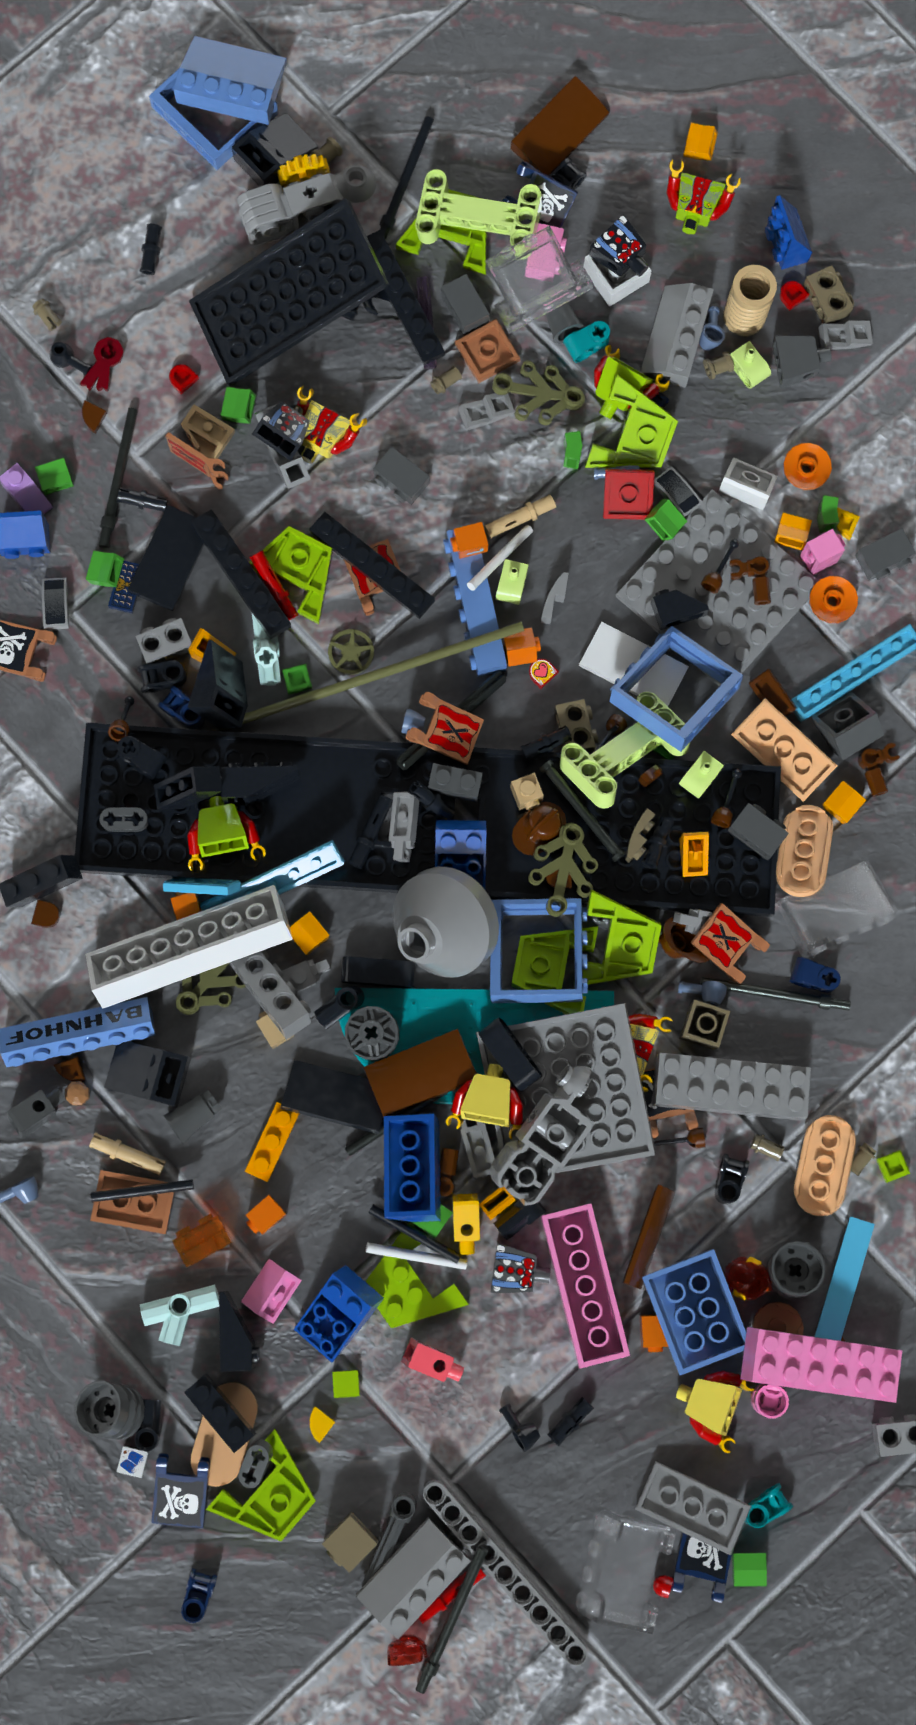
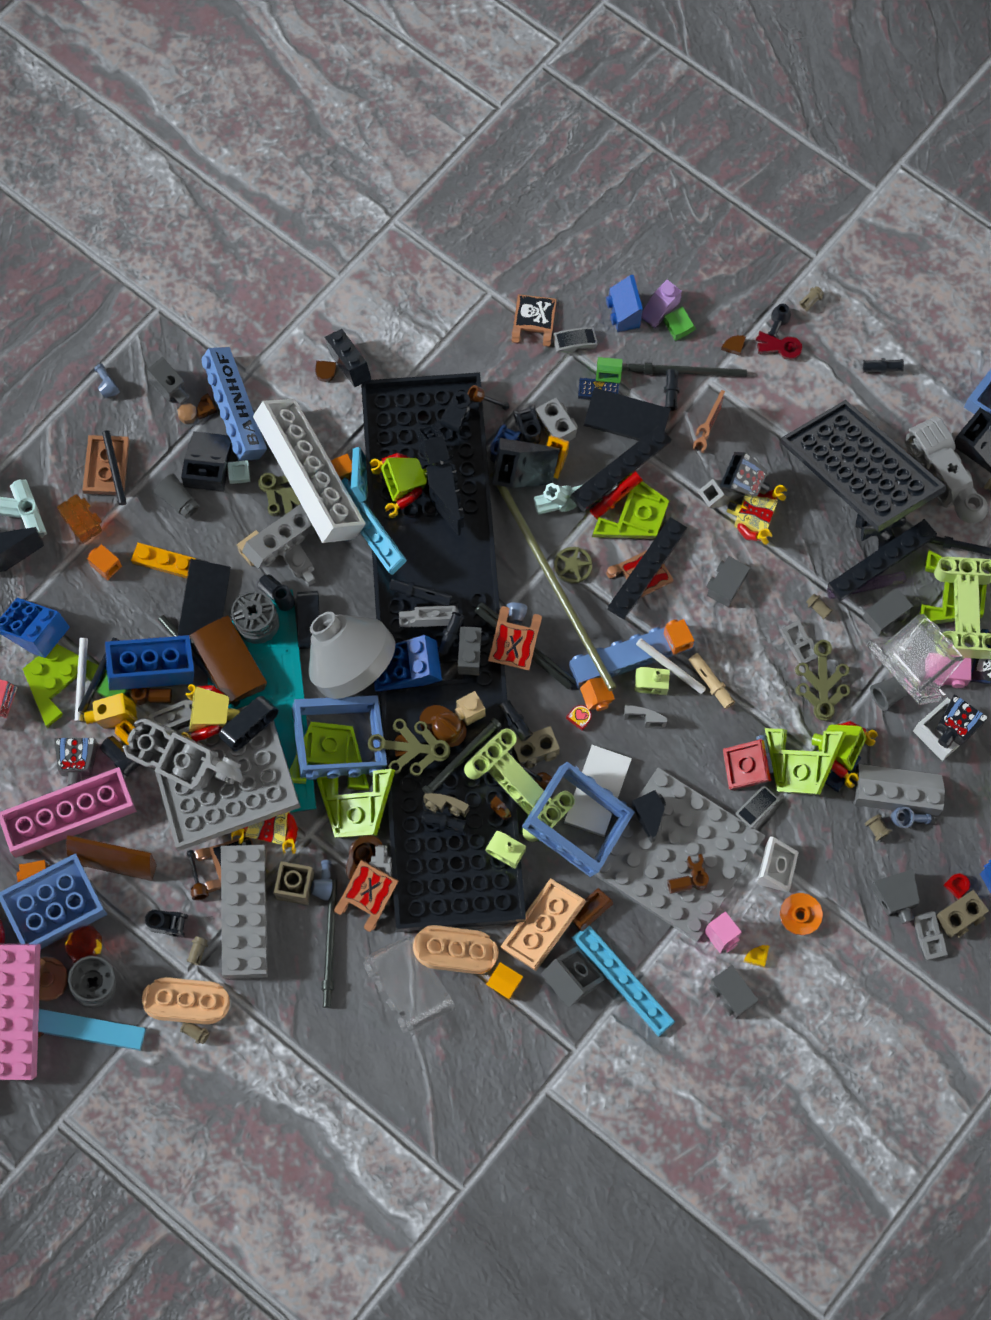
camera: 85 degrees right, 10 degrees down
tan pin [89,1132,166,1176] -> none
dark grey beam [100,807,149,832] -> none
red tile [169,364,199,395] -> none
tan wing [181,405,235,459] -> none
bright green piece [221,387,256,424] -> none
bright pink panel [241,1259,302,1324] -> none
yellow gear [277,154,330,188] -> none
bright green tile [282,664,312,695] -> none
light orange piece [290,911,329,955] -> none
nougat tile [455,318,520,384] -> none
teal piece [563,321,610,363] -> none
bright green piece [563,431,582,469] -> none
bright green piece [645,499,687,542] -> none
light orange slope [679,832,709,877] -> none
reddish brown hinge [701,539,739,593] -> none
hinge [711,769,742,828] -> none
tan piece [723,265,777,336] -> none
dark grey brick [728,803,789,861] -> none
yellowish green piece [730,341,771,389] -> none
light orange piece [774,512,812,551] -> none
dark blue piece [789,957,841,993] -> none
orange dish [809,576,858,624] -> none
bright green piece [817,495,839,533] -> none
reddish brown bar [858,743,900,797] -> none
lime tile [876,1150,910,1183] -> none
none -> light aqua plate [228,460,250,484]

